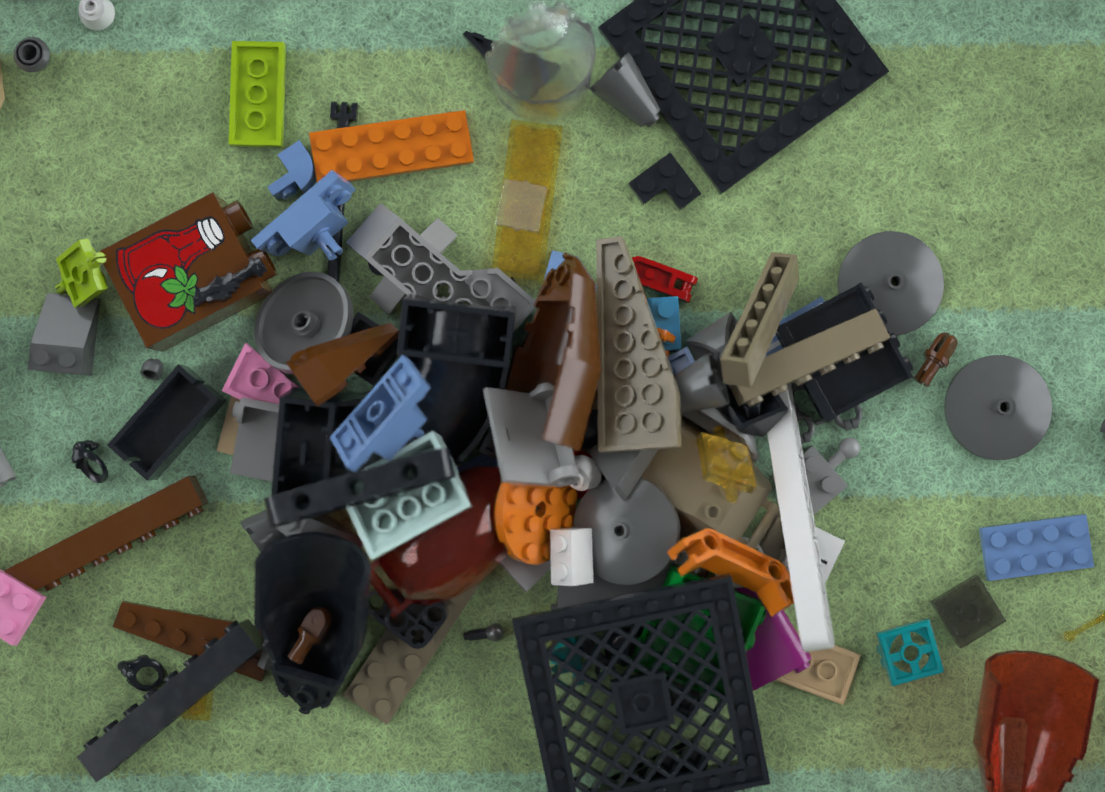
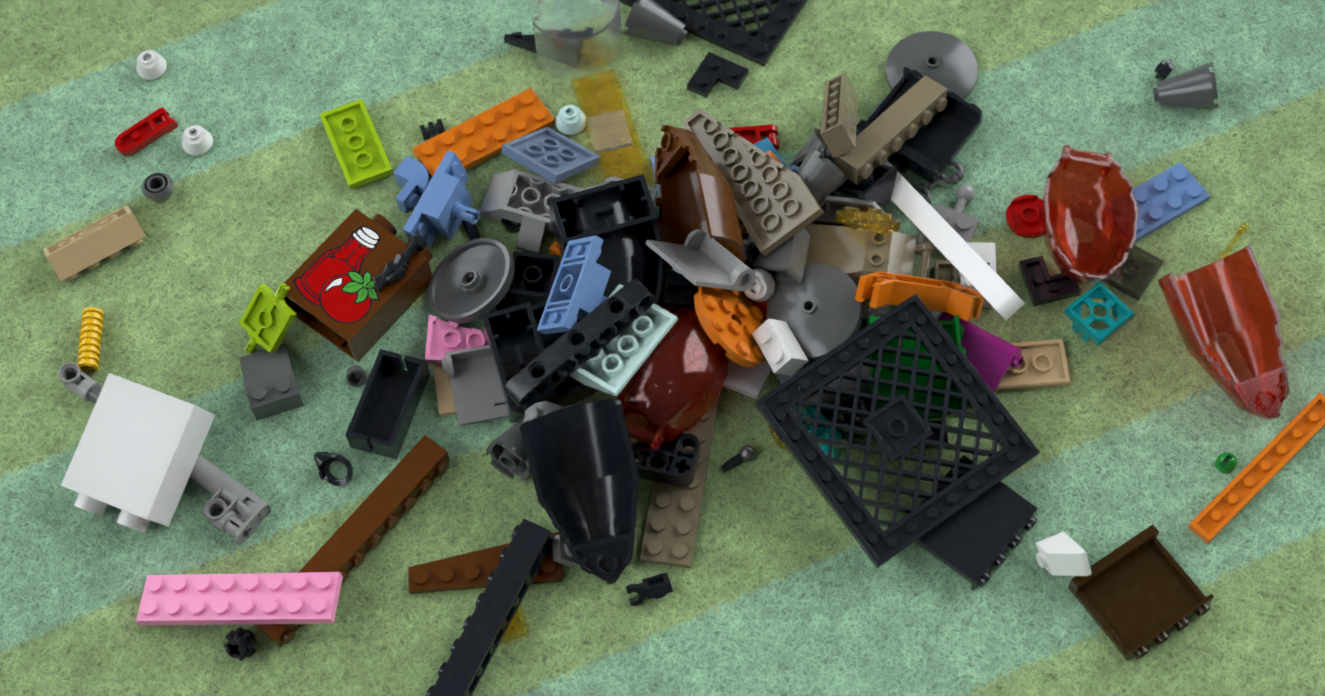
camera: 20 degrees left, 25 degrees down
black piece [117,655,165,692] -> none
reddish brown wedge [286,322,399,407] -> none
reddish brown arm [287,607,333,664] -> none
reddish brown arm [913,332,957,387] -> none
dark grey dish [944,355,1052,460] -> none
none -> sand blue plate [501,127,600,184]
none -> light aqua cone [555,105,587,135]
none -> black plate [626,572,673,606]
none -> red tile [1006,195,1054,238]
none -> black plate [1018,256,1081,307]
none -> clear red windscreen [1040,145,1139,285]

